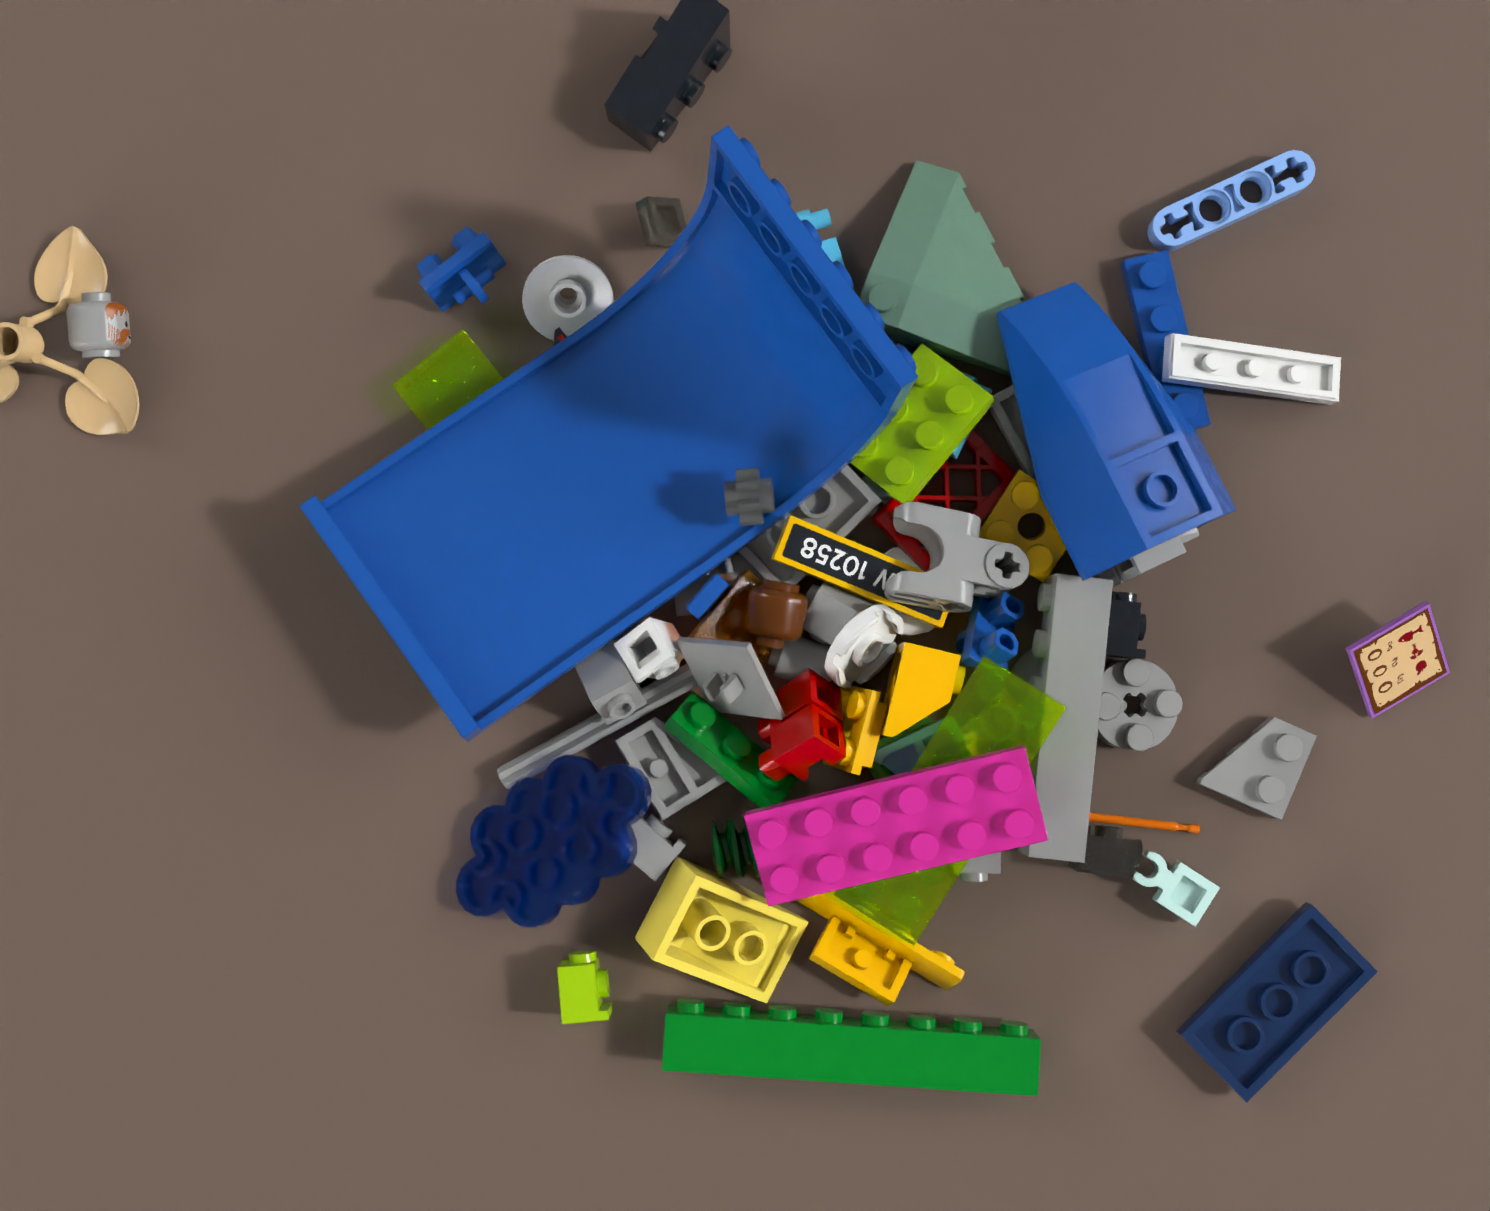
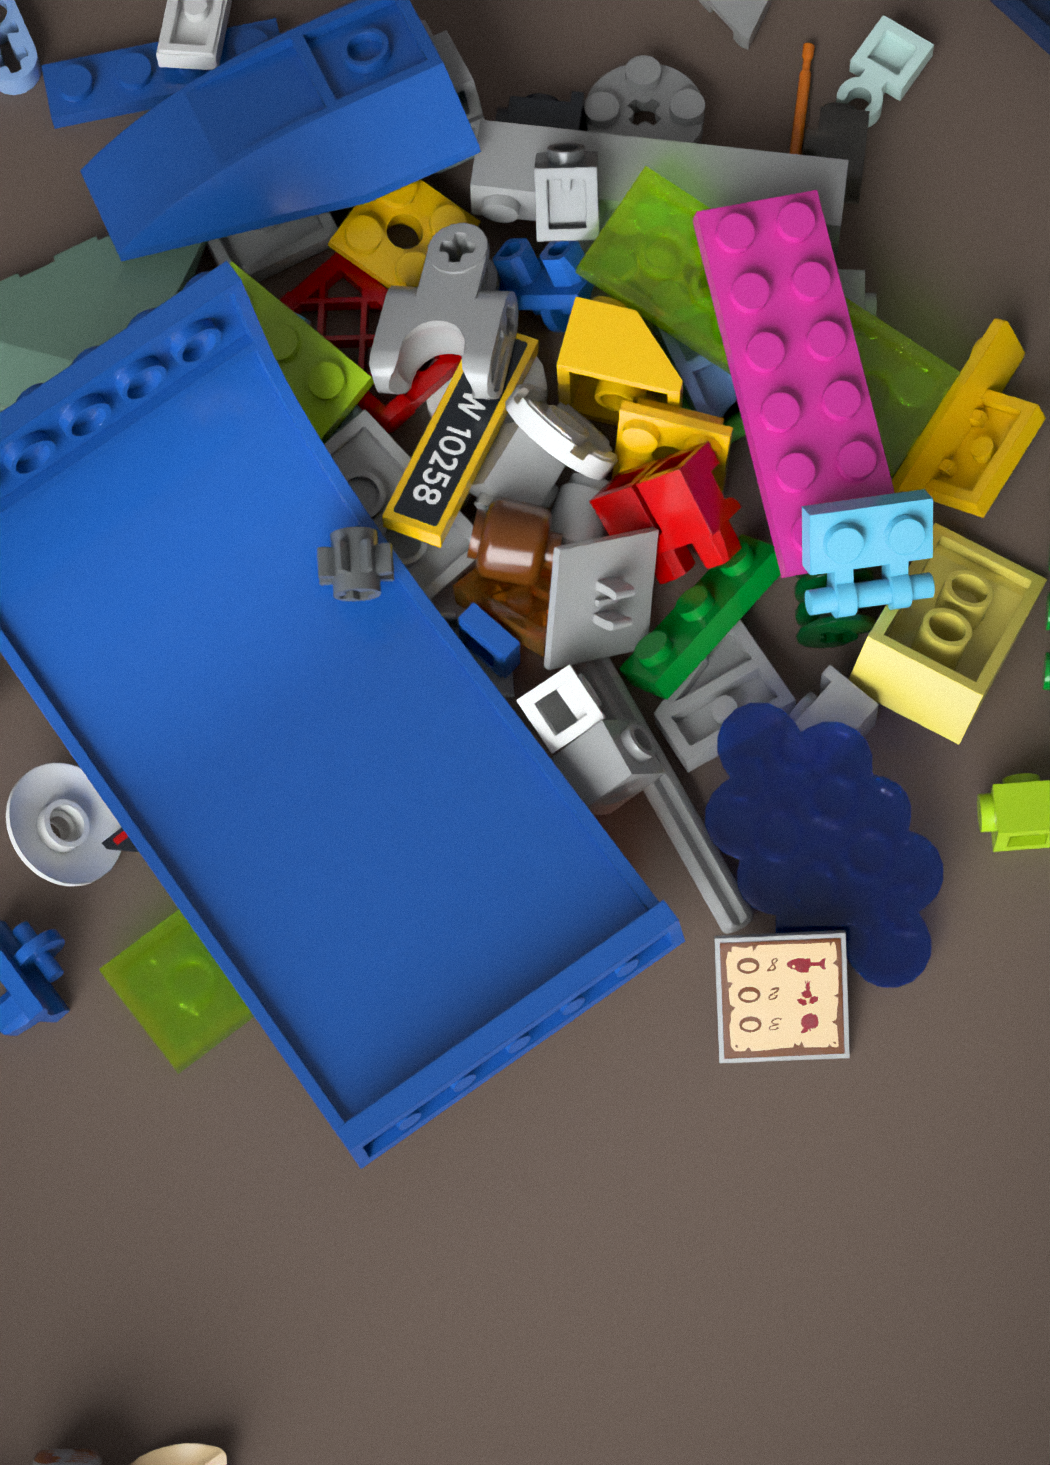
camera: 85 degrees left, 15 degrees down
none -> bracket [534,143,600,242]
none -> piece [714,930,850,1063]
none -> medium azure plate [802,489,935,618]

